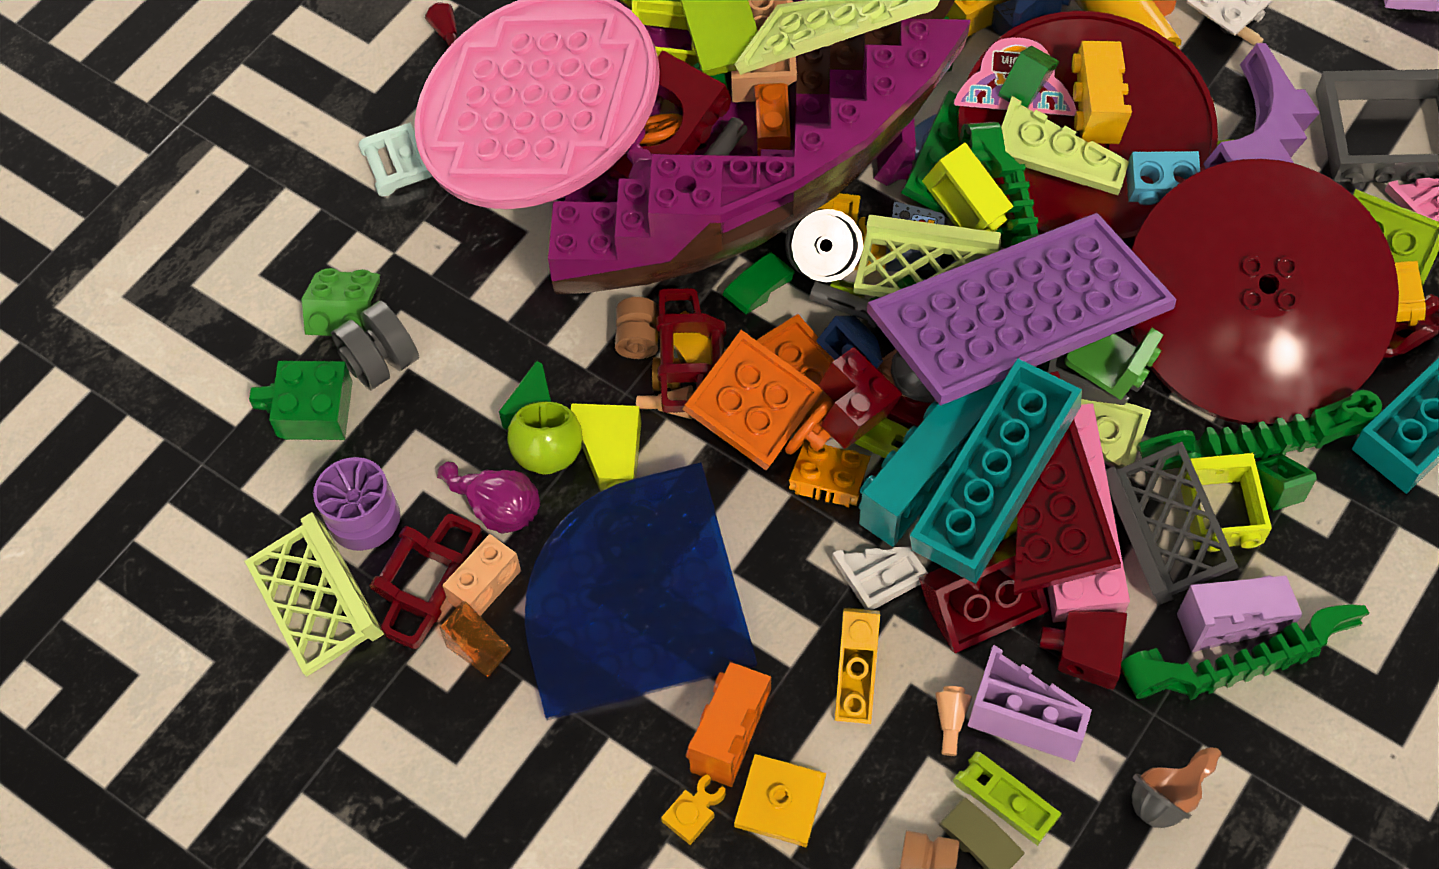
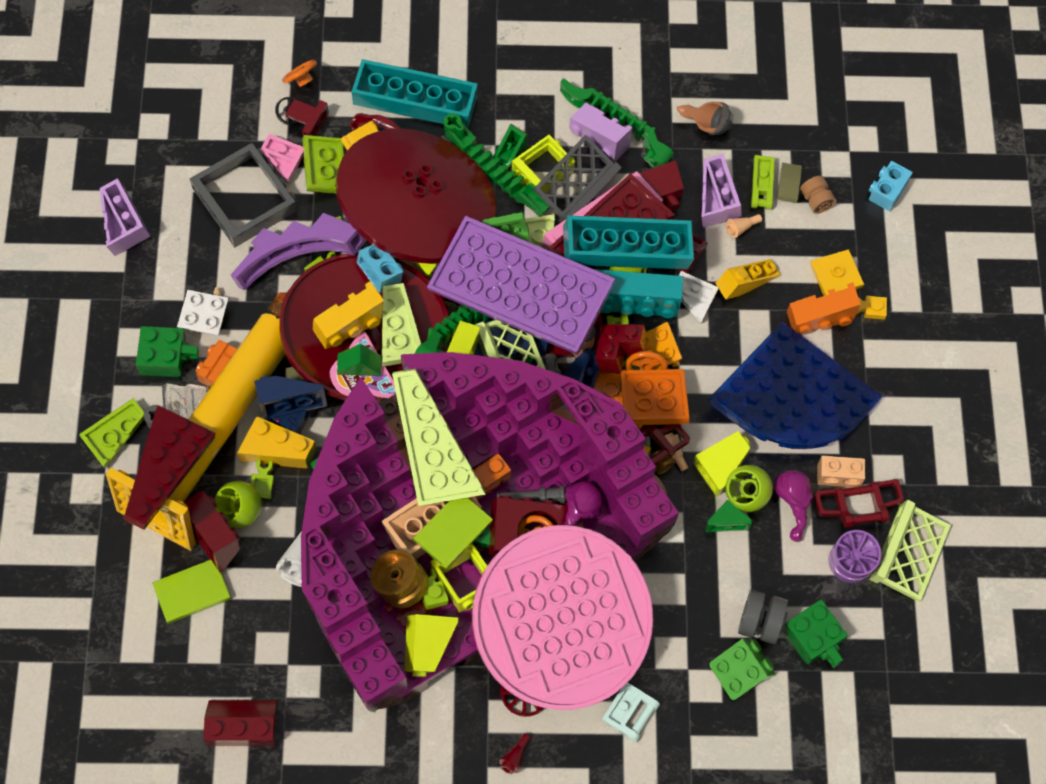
camera: 130 degrees left, 5 degrees up
clear orange slope [439,601,511,676] -> none

